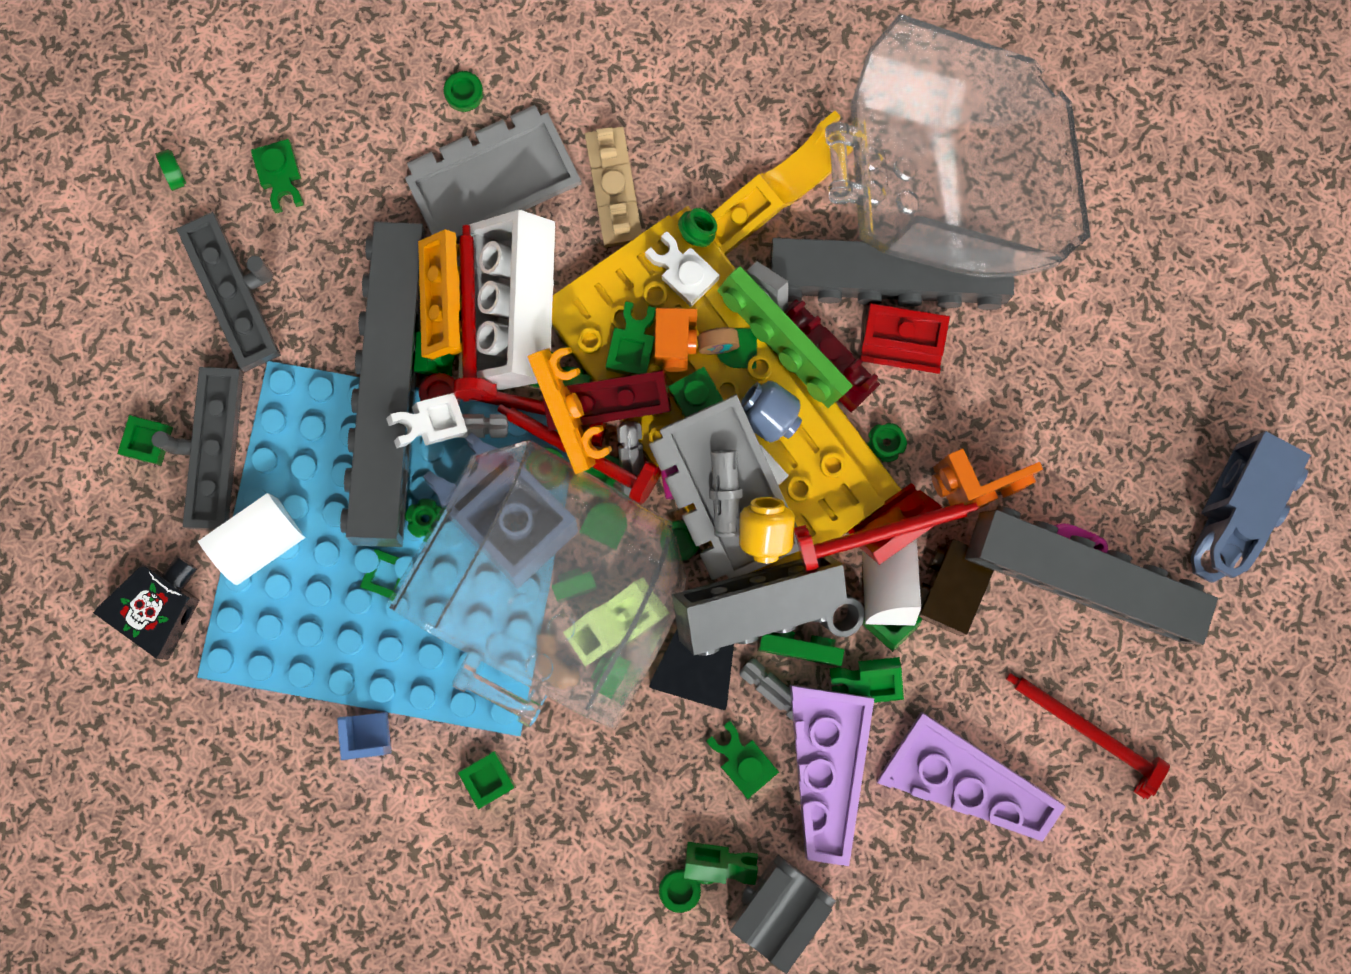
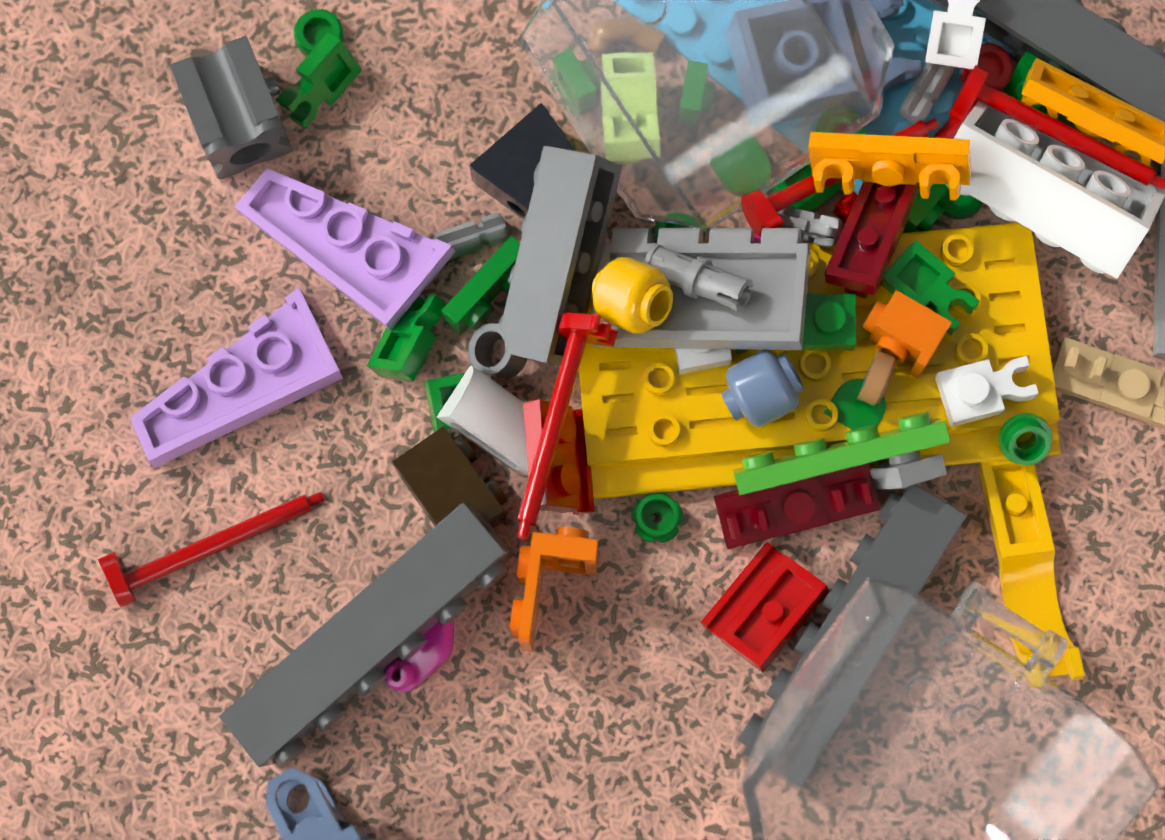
camera: 125 degrees right, 5 degrees down
green plate [706,721,779,799] -> none

